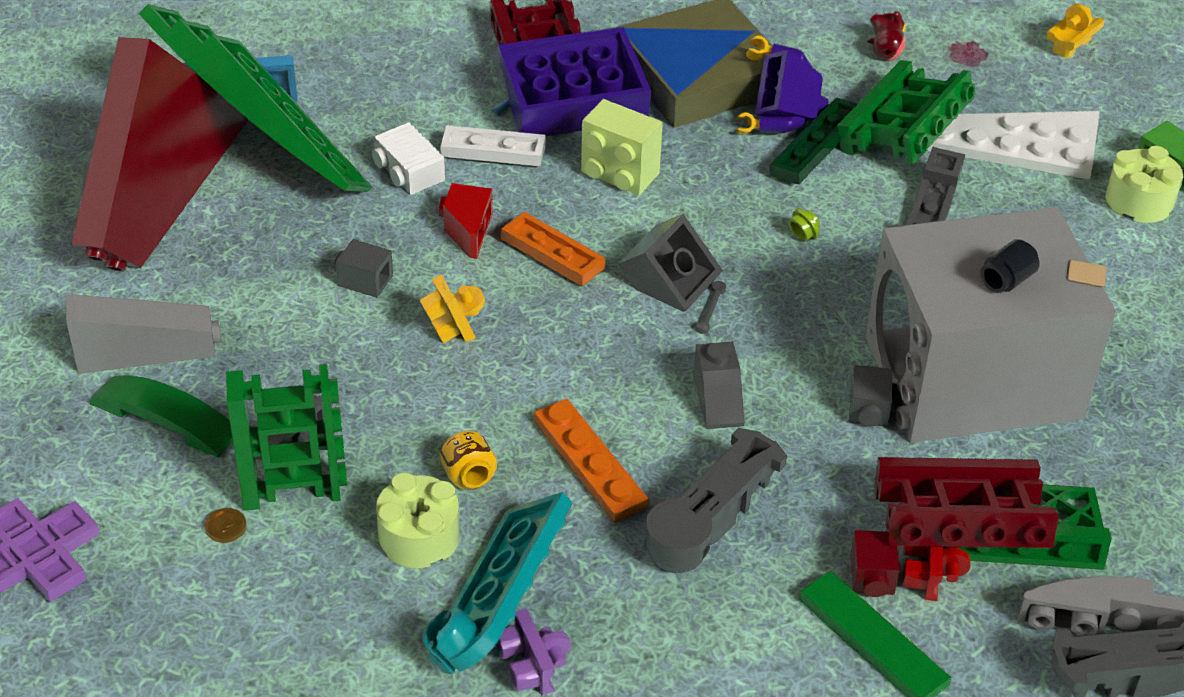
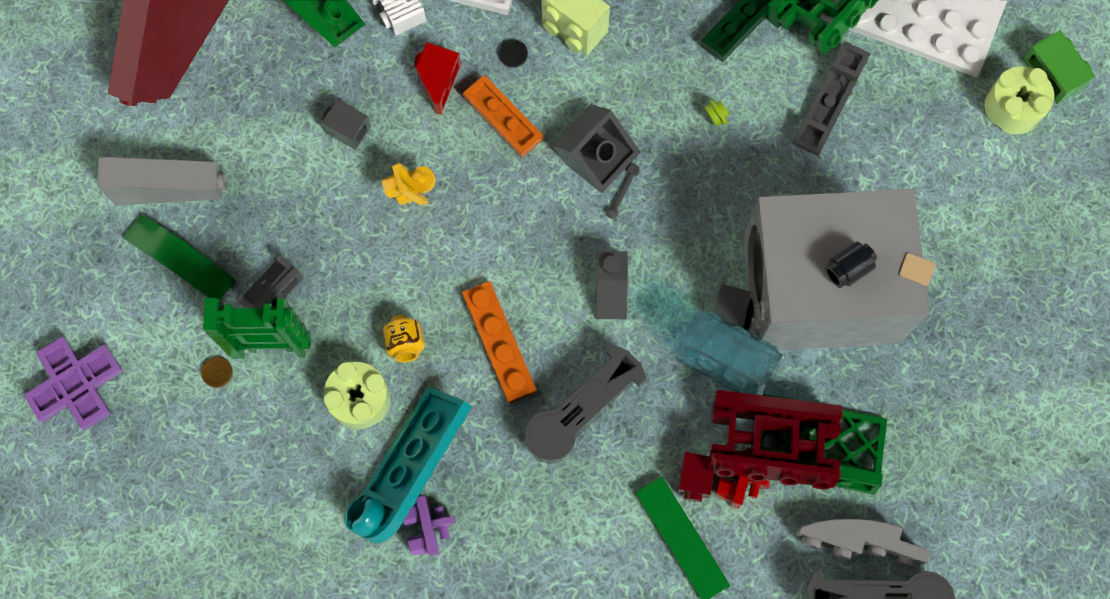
camera: 10 degrees right, 30 degrees up
none -> pearl dark grey piece [499,39,528,68]
none -> clear light blue brick [678,310,783,396]

